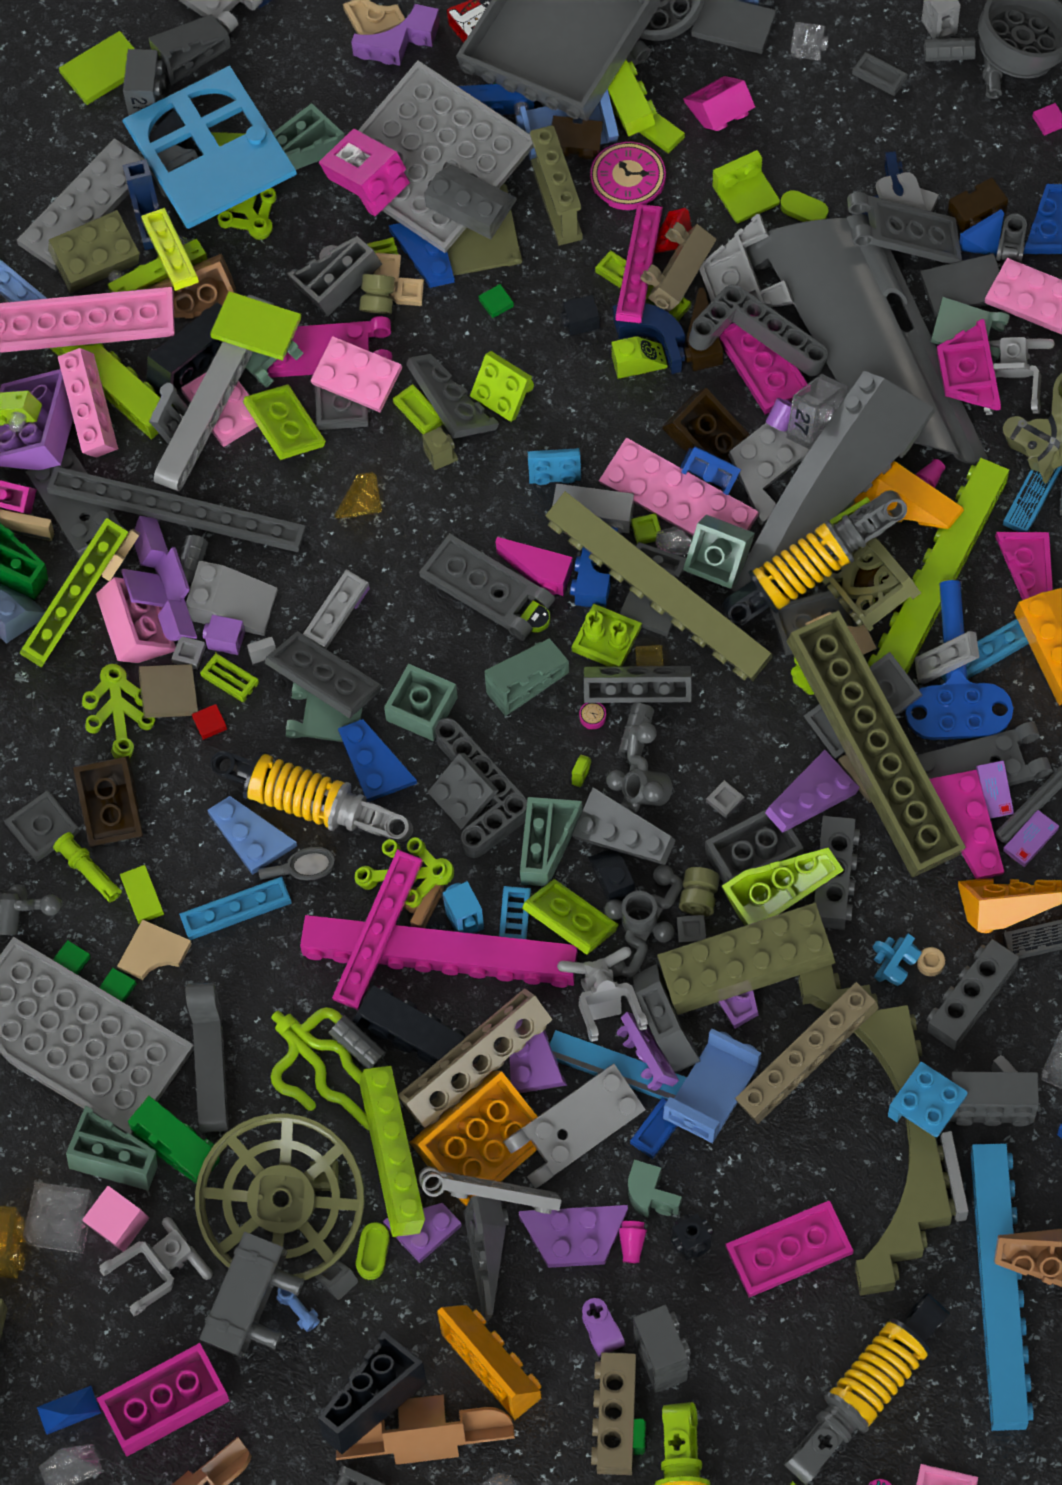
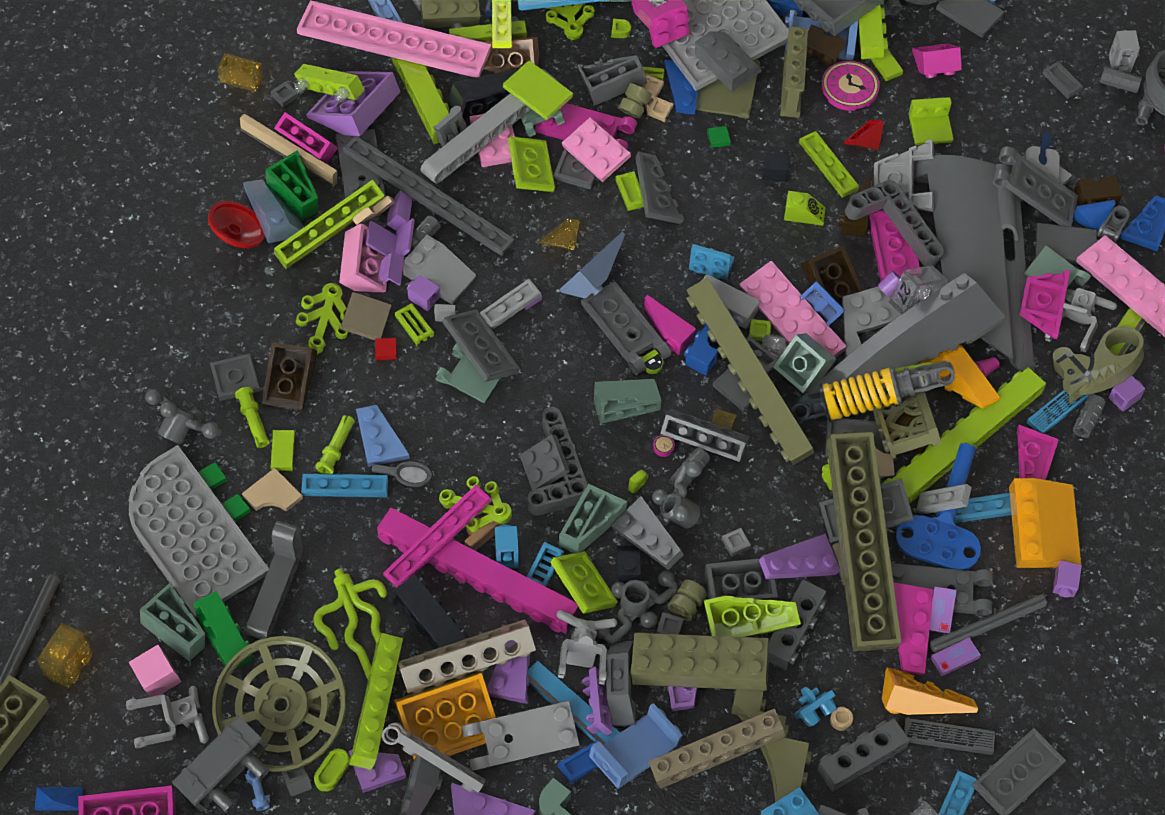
camera: 15 degrees right, 5 degrees down
clear brick [23,1182,95,1254] -> none
bright pink brick [58,348,118,458] -> none
light grey tile [172,637,206,670] -> none
piece [211,751,413,842] -> none
dark grey axle [329,1015,386,1069] -> none
blue wing [338,719,417,802] -> none
sand green brick [384,664,458,741] -> none
olive brick [422,427,458,470] -> none
lime plate [470,351,534,422] -> none
lime plate [571,604,642,667] -> none
dark blue arch [613,303,685,374] -> none
dark pink tile [616,204,662,323] -> none
dark tan brick [640,222,717,312] -> none
lime tile [780,190,828,222] -> none
clear brick [791,22,829,61] -> none
none -> lime pin [315,415,355,474]
none -> sand blue wedge [559,231,625,299]
none -> lime tile [611,19,631,38]

